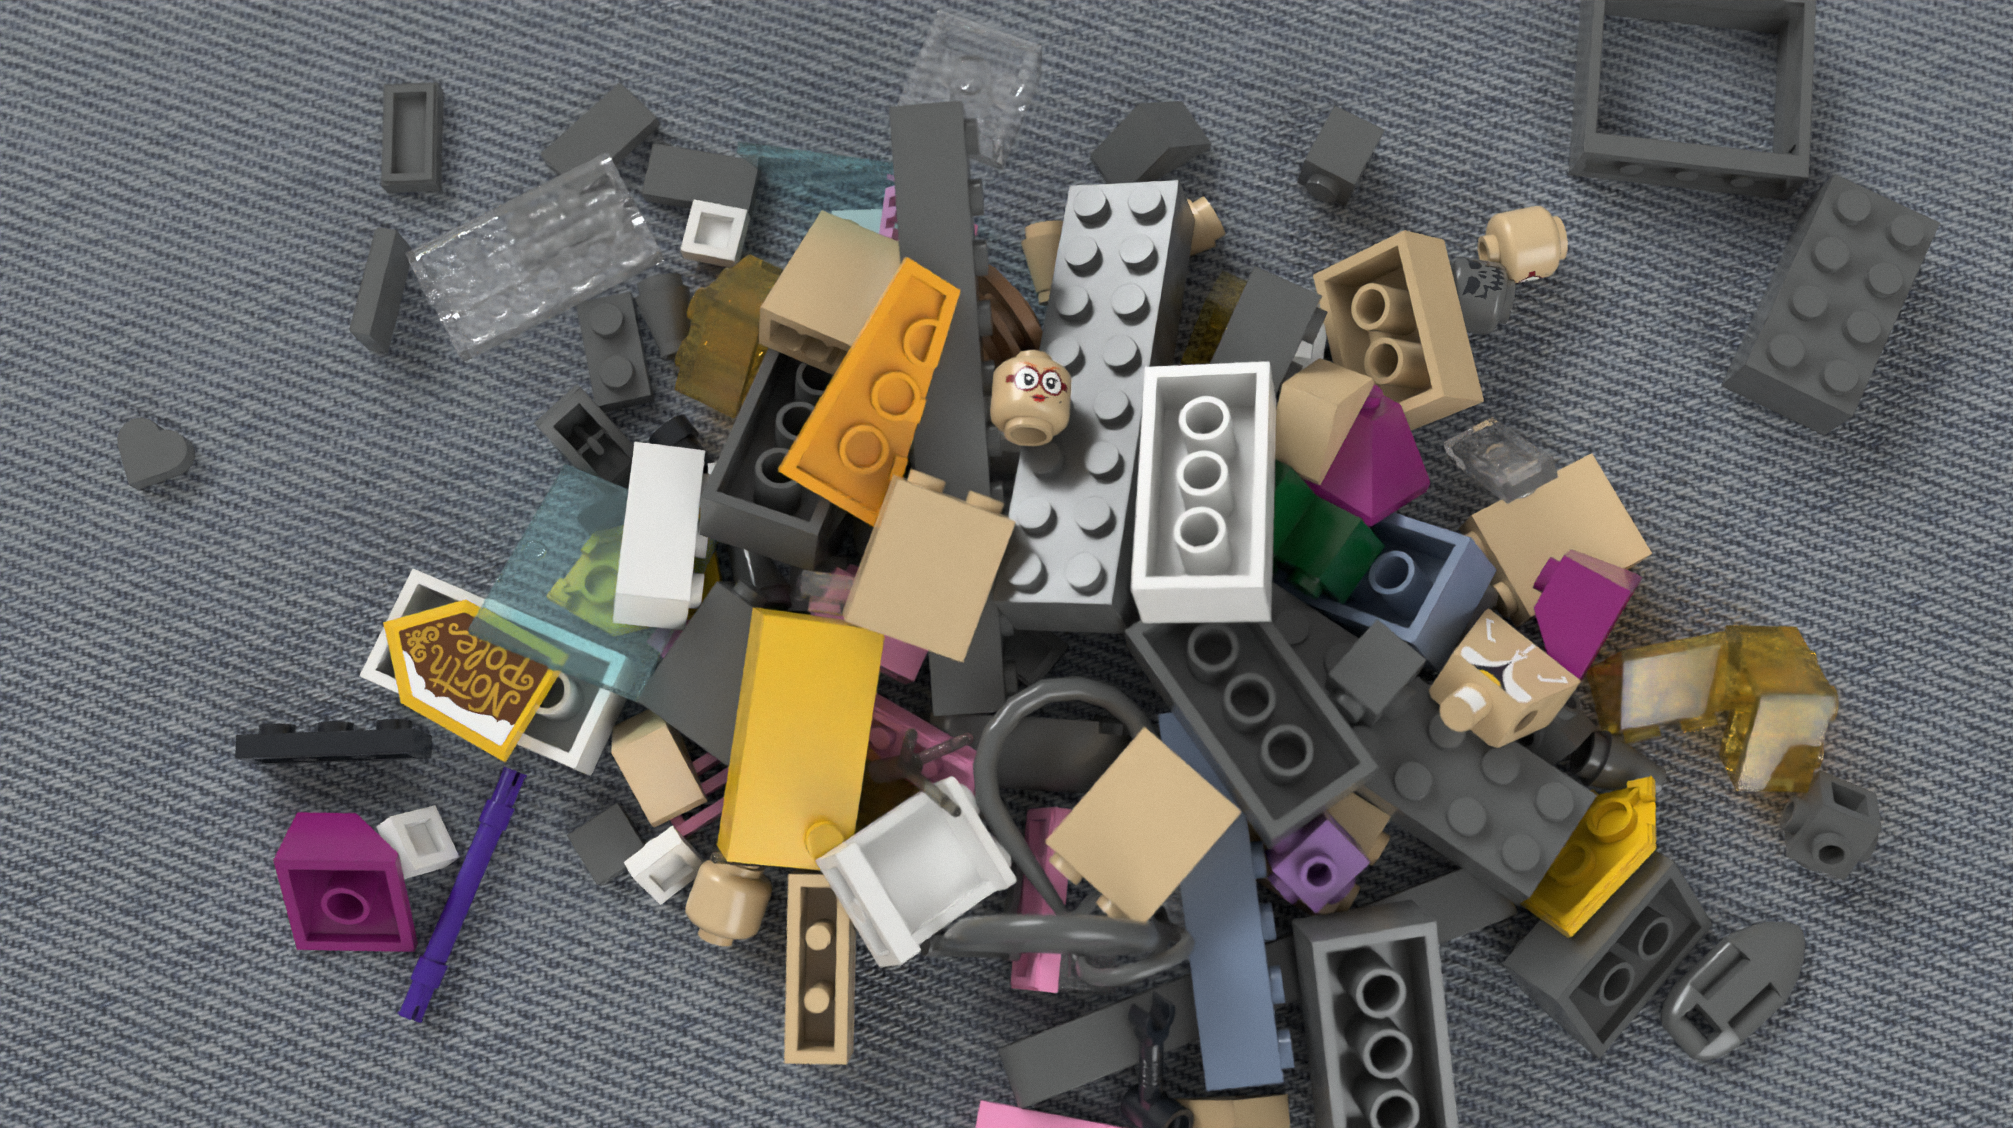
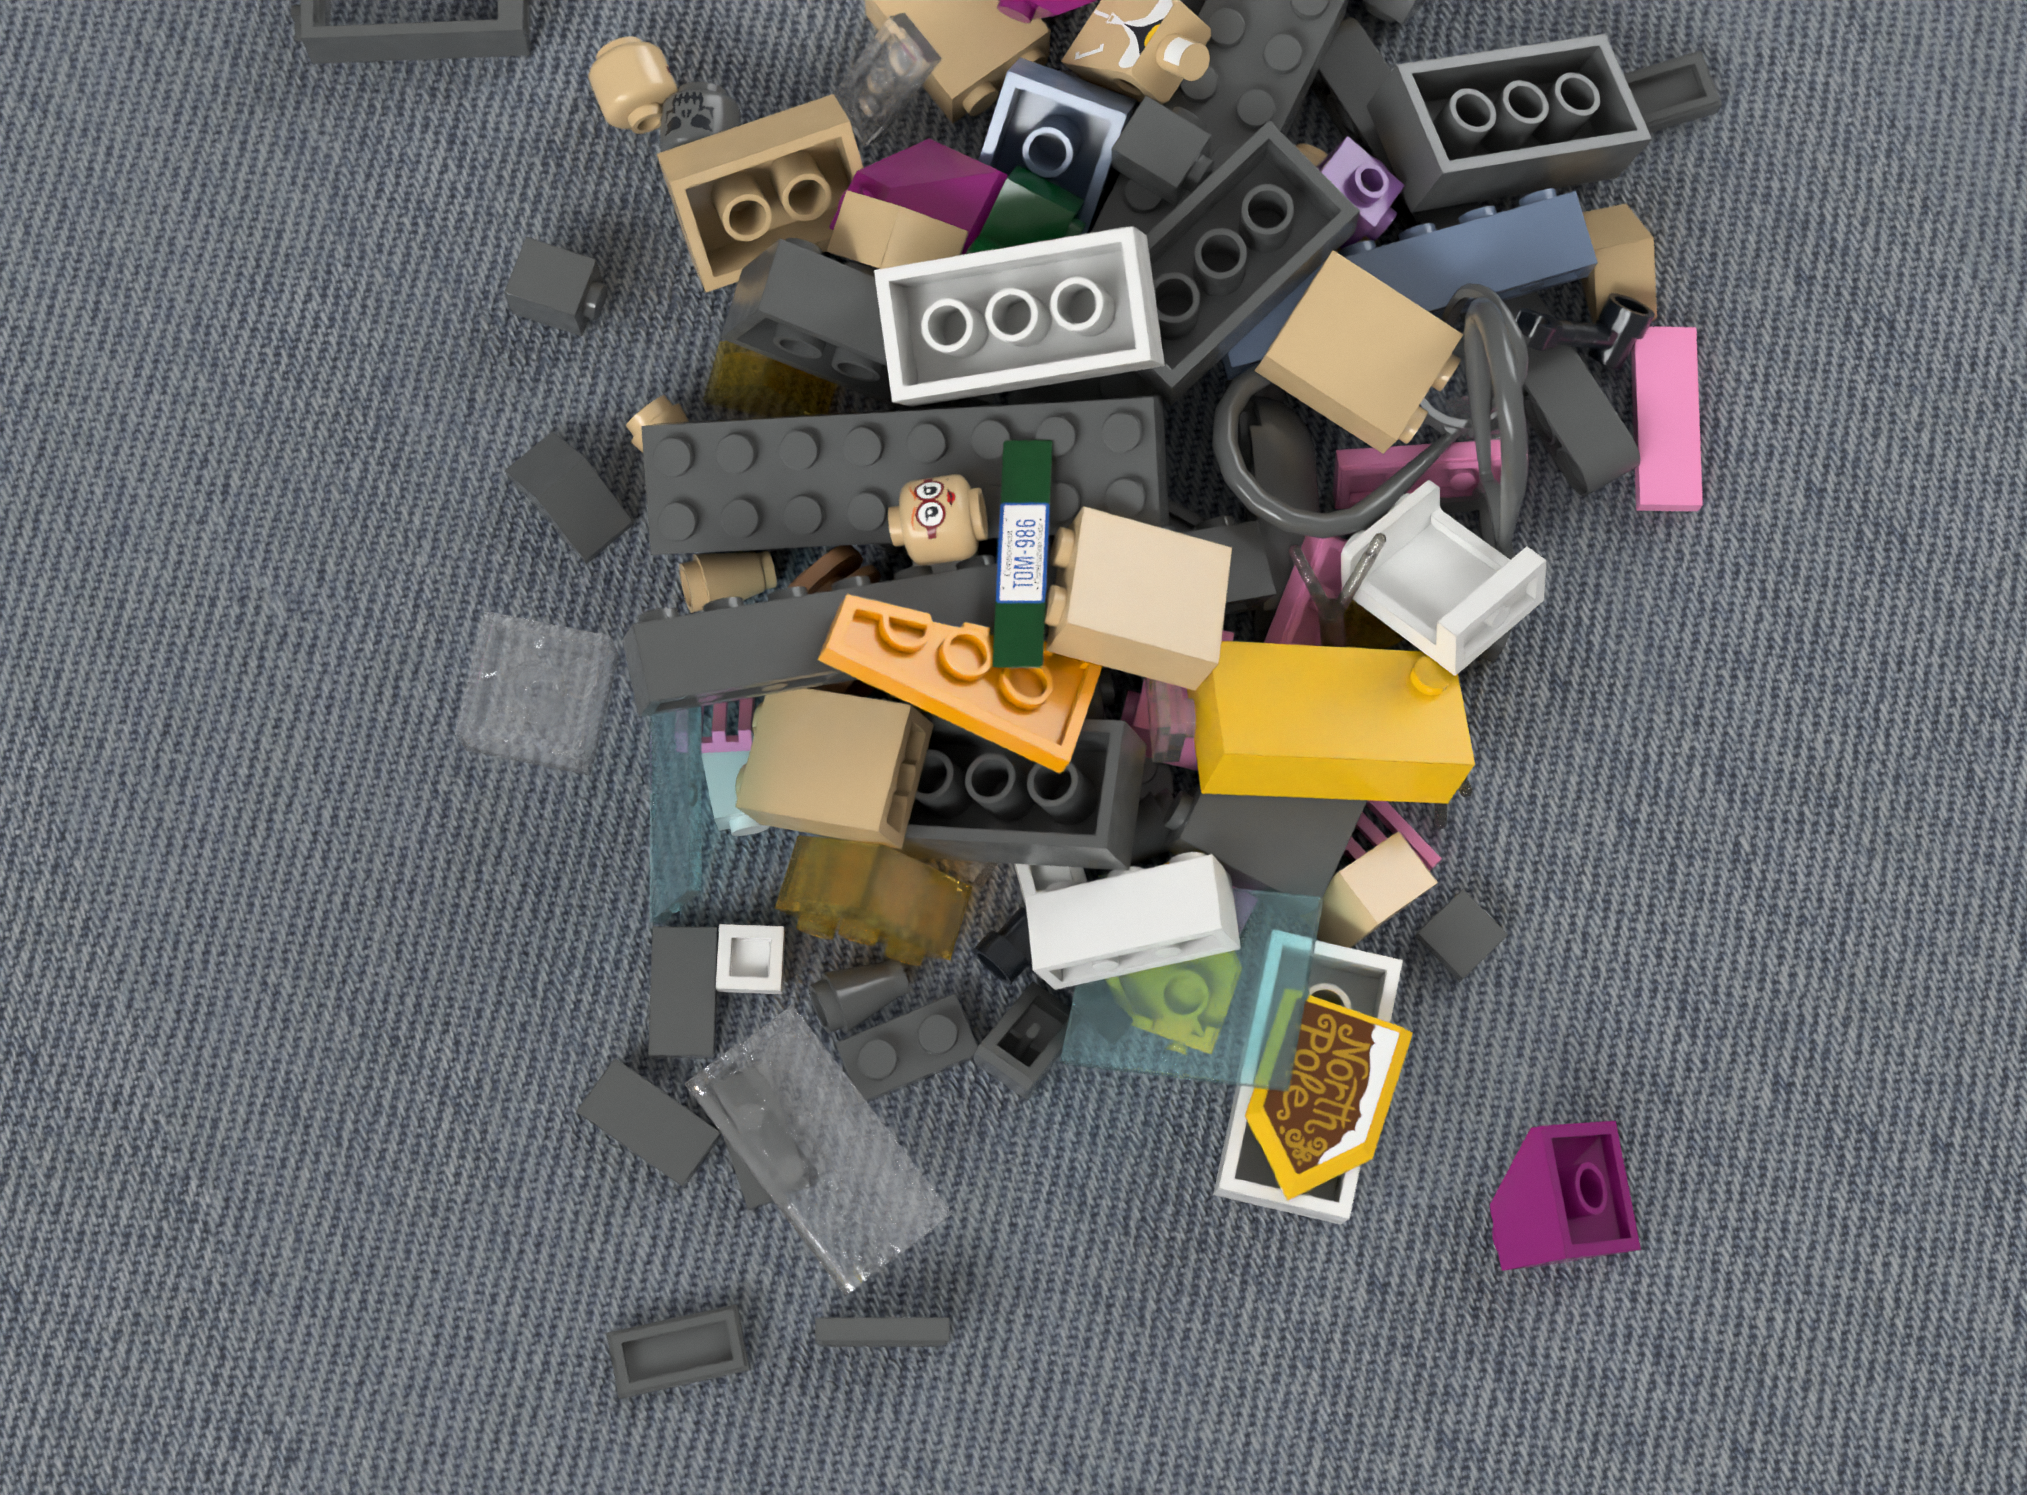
camera: 105 degrees left, 0 degrees up
black plate [235,719,432,765] -> none
white plate [376,805,459,879] -> none
dark purple piece [397,766,527,1023] -> none
white plate [624,825,704,905] -> none
tan head [685,853,772,947] -> none
tan brick [784,868,856,1064] -> none
none -> sticker [993,440,1052,668]

